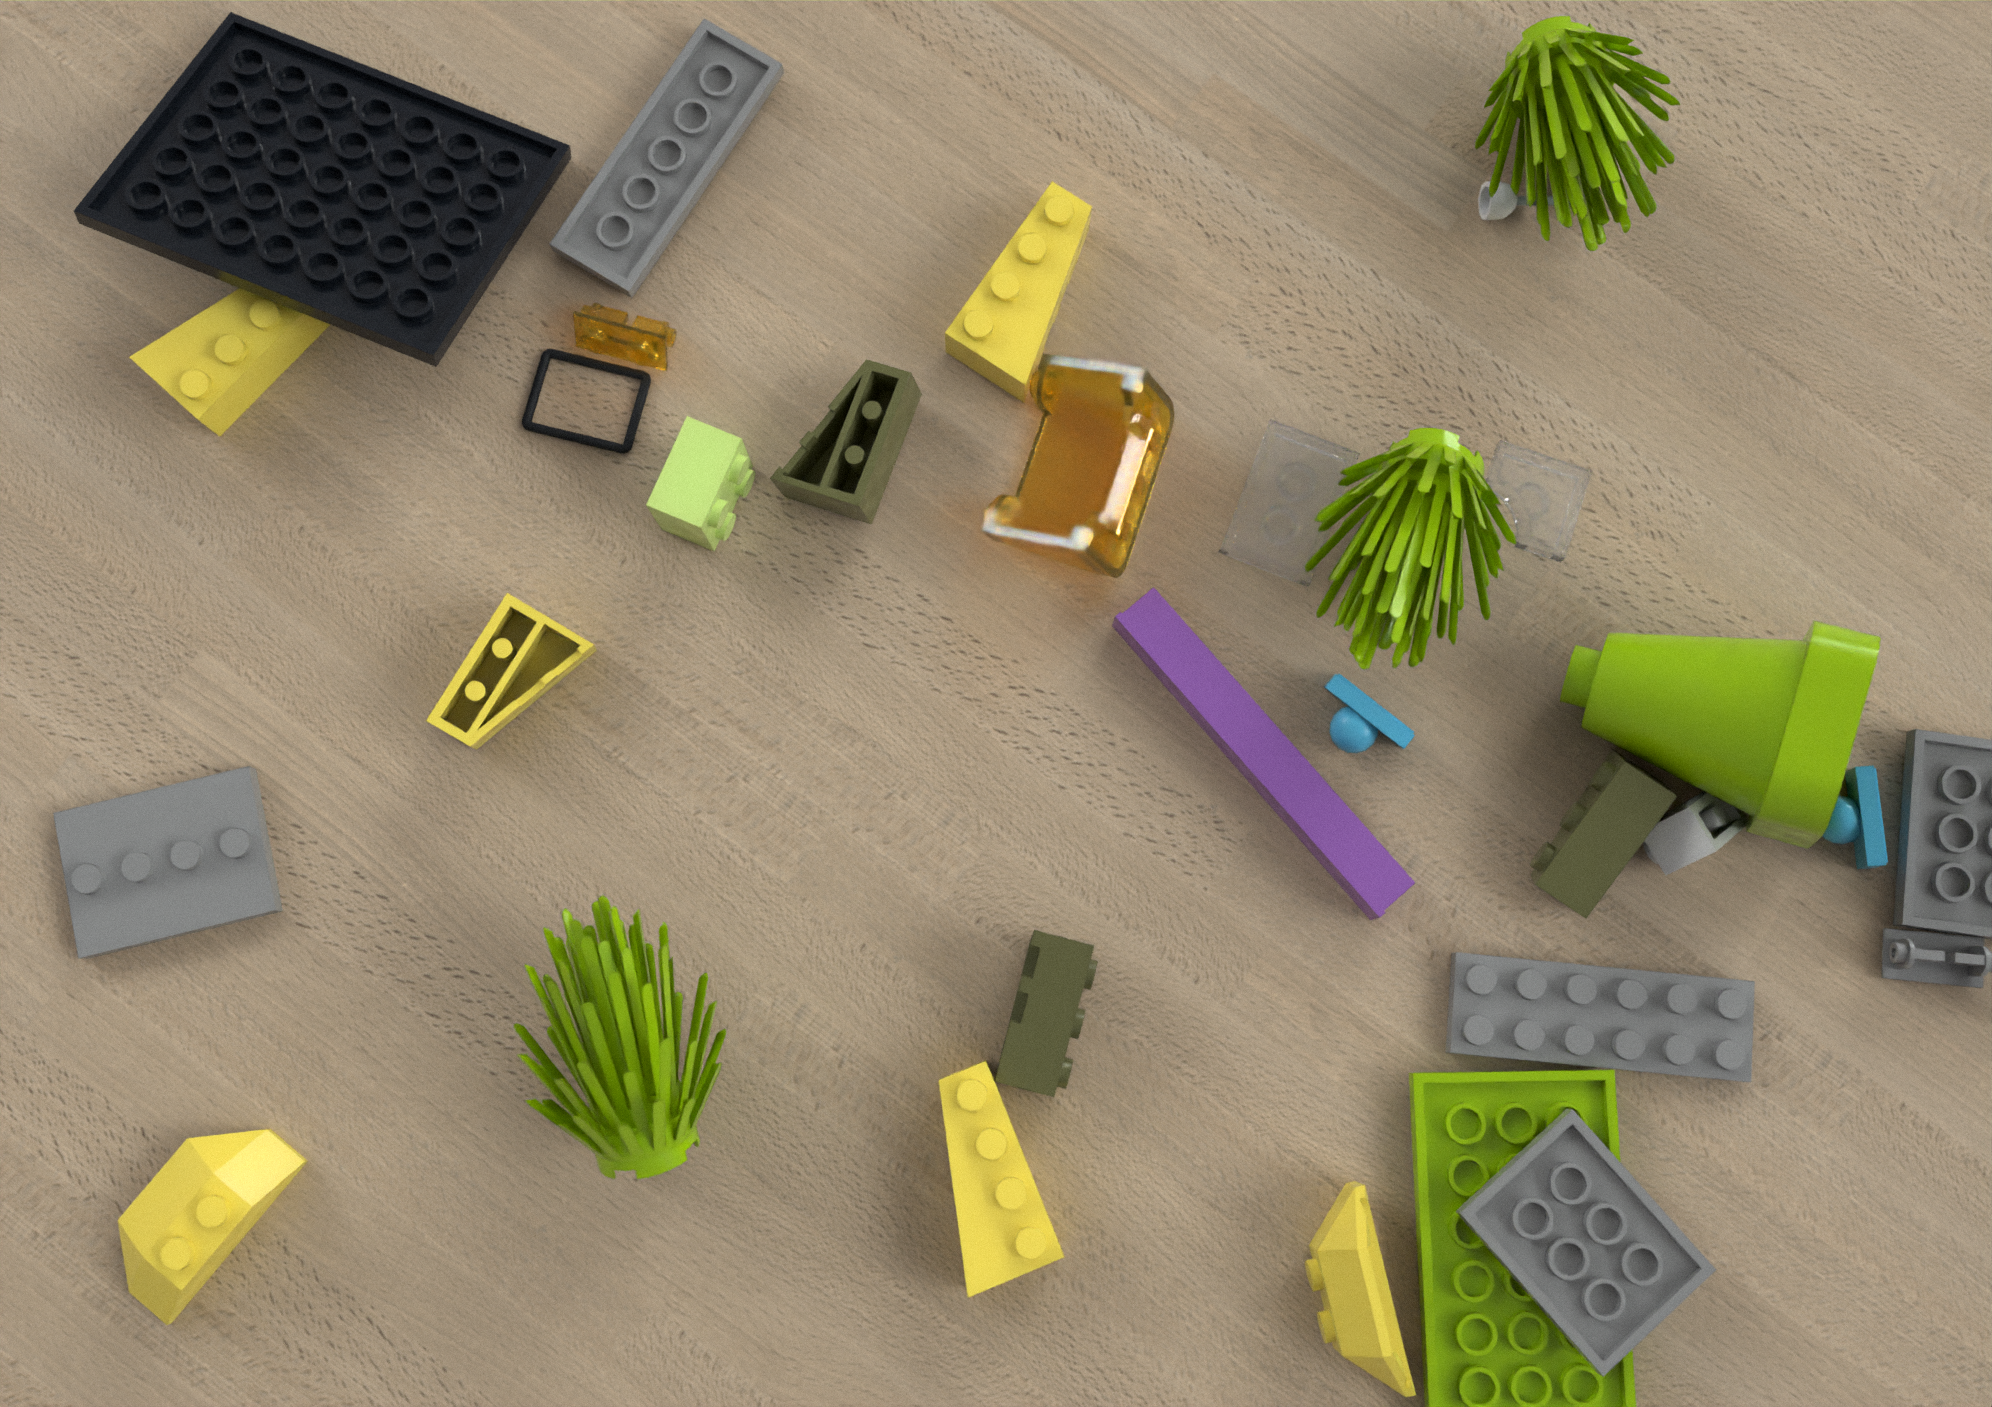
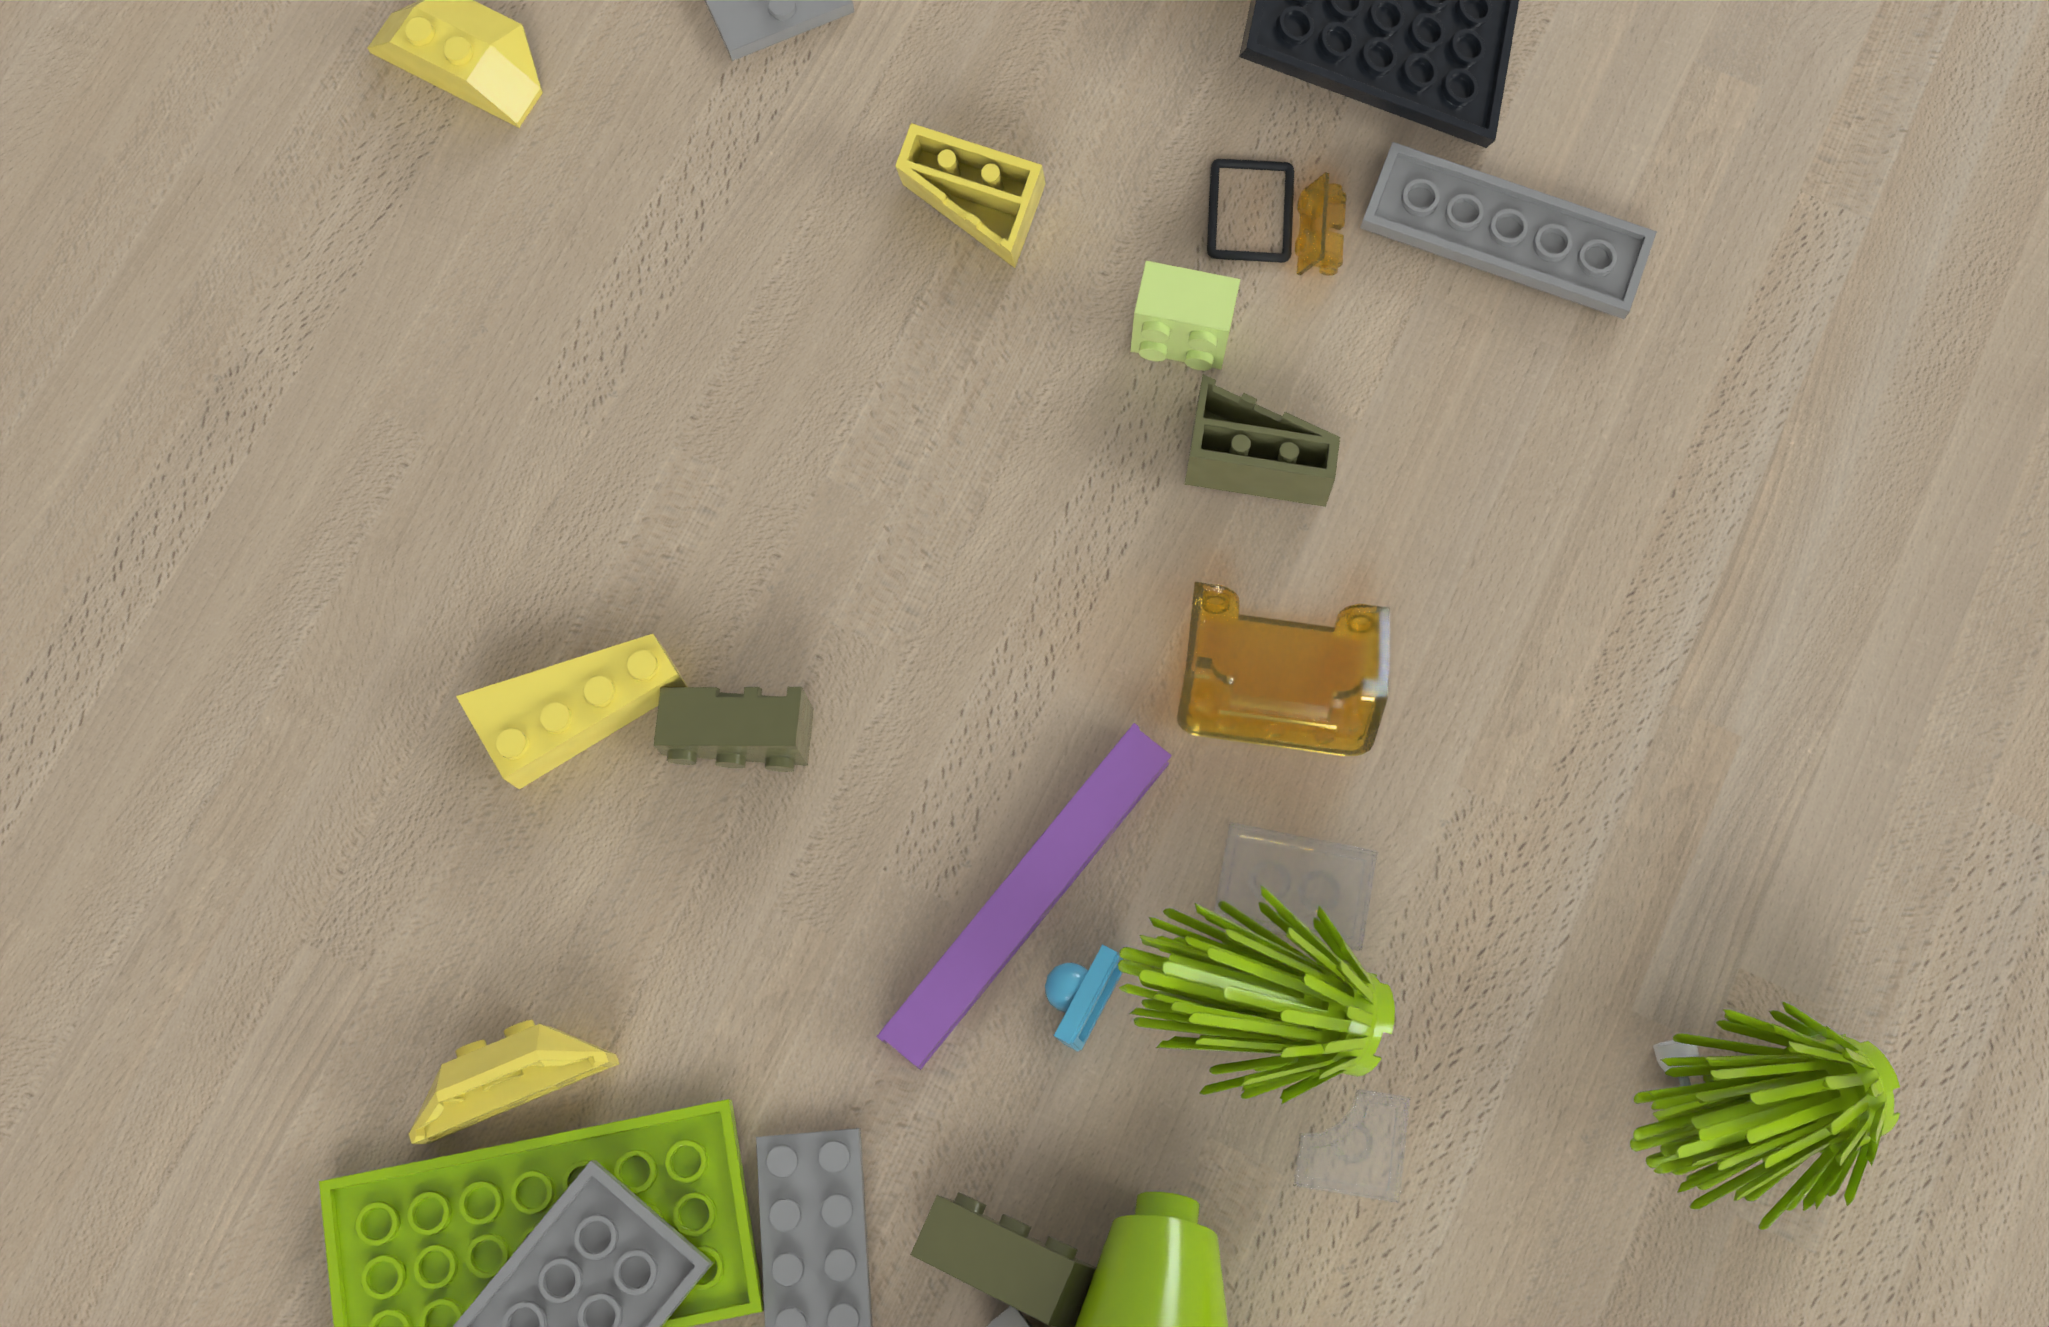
camera: 85 degrees right, 5 degrees down
lime plant [514,896,726,1179] -> none
light yellow wedge [945,181,1092,403] -> none

